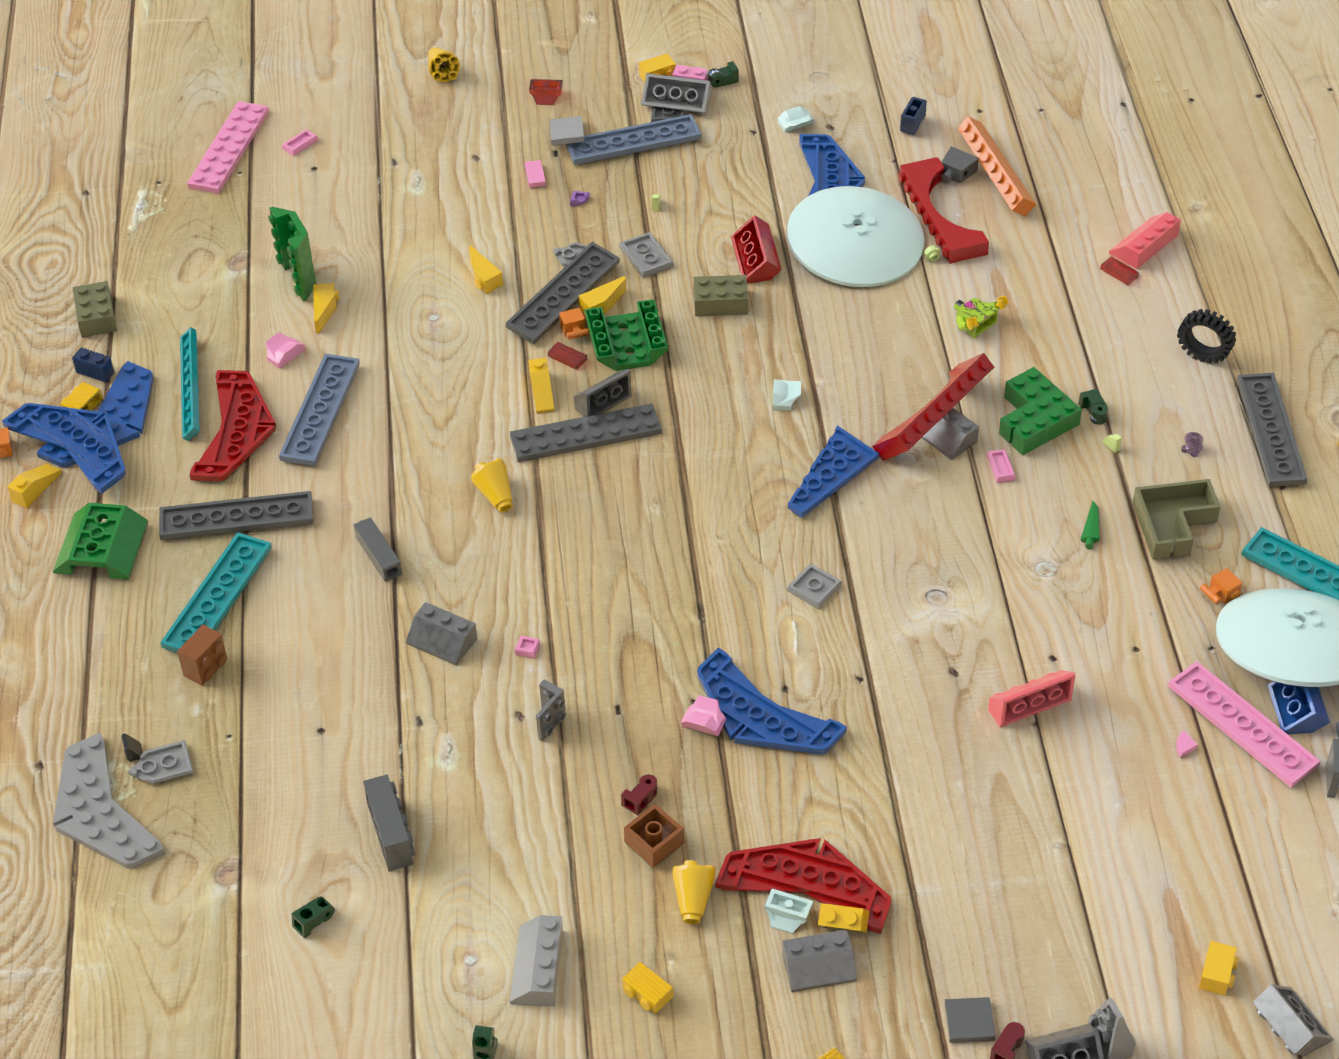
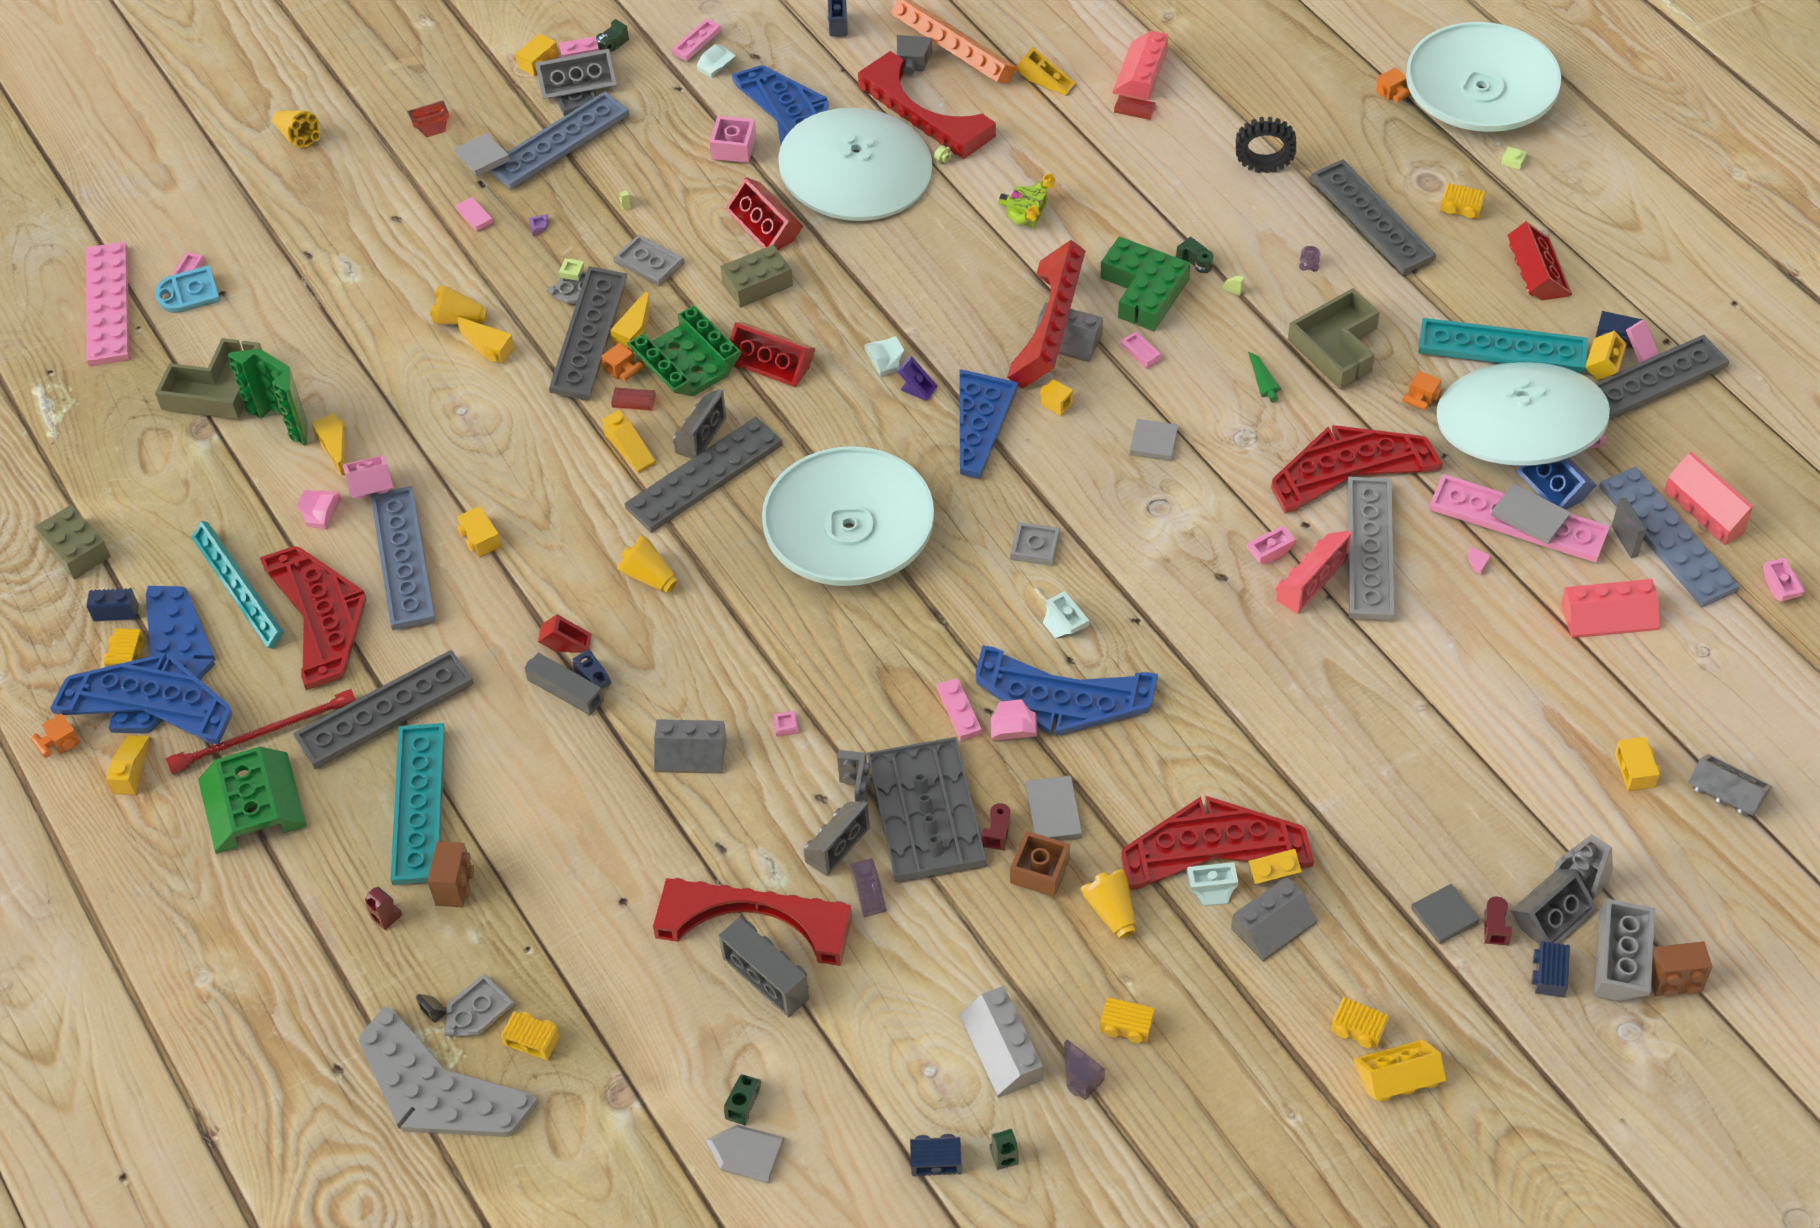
camera: 25 degrees left, 5 degrees up
none -> medium azure tile [155,265,220,313]
none -> olive piece [155,338,262,419]
none -> red hose [166,689,356,775]
none -> bright pink brick [343,454,393,499]
none -> dark red leg [365,887,402,930]
none -> yellow cone [430,285,488,325]
none -> yellow brick [456,506,502,558]
none -> yellow brick [501,1011,560,1061]
none -> red slope [538,614,592,653]
none -> yellowish green plate [559,258,585,281]
none -> dark blue leg [572,649,611,689]
none -> red arch [653,878,852,966]
none -> bright pink plate [672,18,721,62]
none -> light grey tile [705,1125,784,1183]
none -> bright pink brick [709,116,756,163]
none -> red slope [730,322,816,387]
none -> light aqua dish [762,447,934,586]
none -> flat silver slope [804,801,870,876]
none -> slope [850,858,886,917]
none -> dark grey piece [867,737,987,883]
none -> dark purple slope [897,356,938,400]
none -> dark blue brick [910,1134,962,1176]
none -> bright pink plate [937,678,982,741]
none -> yellow slope [1016,46,1076,95]
none -> light grey tile [1025,776,1082,841]
none -> yellow brick [1040,379,1073,416]
none -> light aqua slope [1043,591,1089,638]
none -> clear purple slope [1064,1039,1105,1100]
none -> light grey tile [1130,419,1178,461]
none -> bright pink slope [1247,525,1296,564]
none -> red wing [1271,425,1443,514]
none -> light grey plate [1347,477,1395,620]
none -> light grey tile [1491,483,1571,544]
none -> coral slope [1561,579,1660,638]

